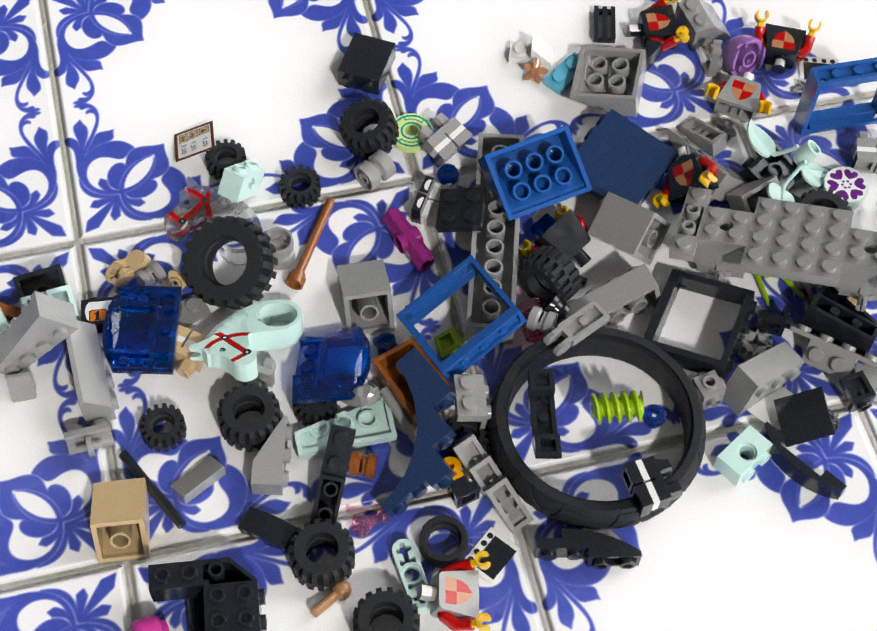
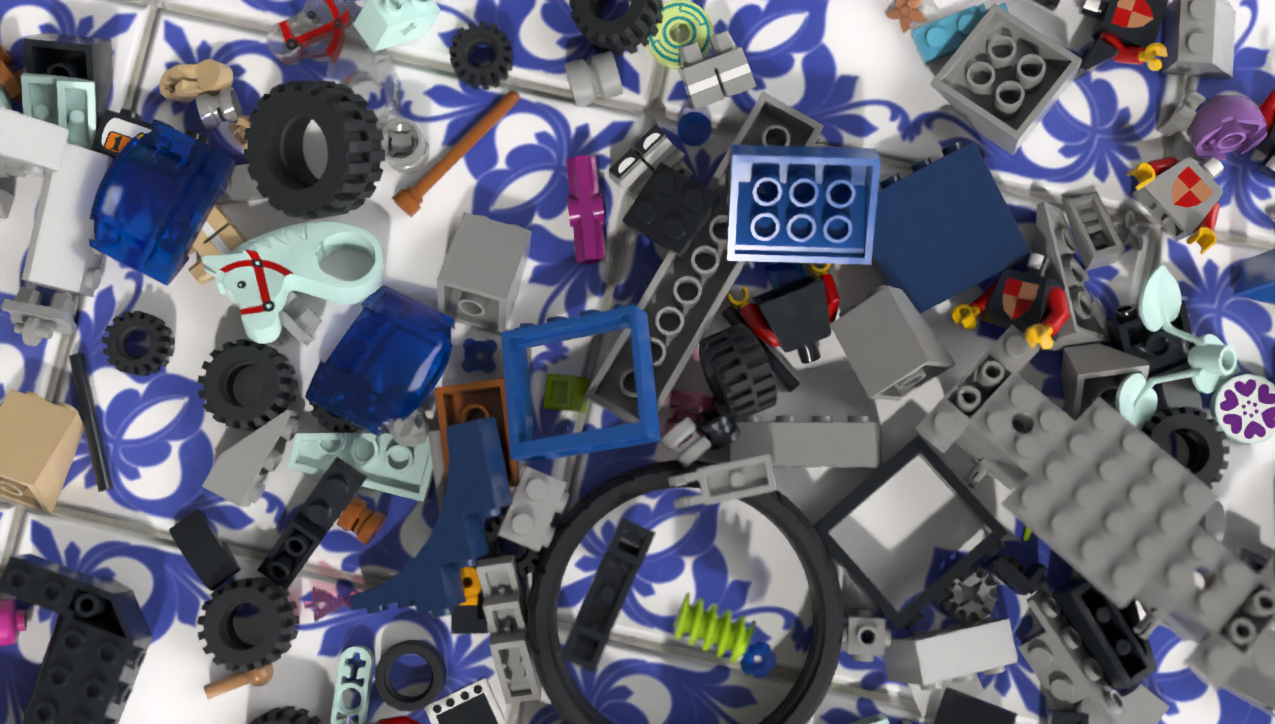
camera: 30 degrees right, 25 degrees up
light grey slope [170,456,226,505] -> none

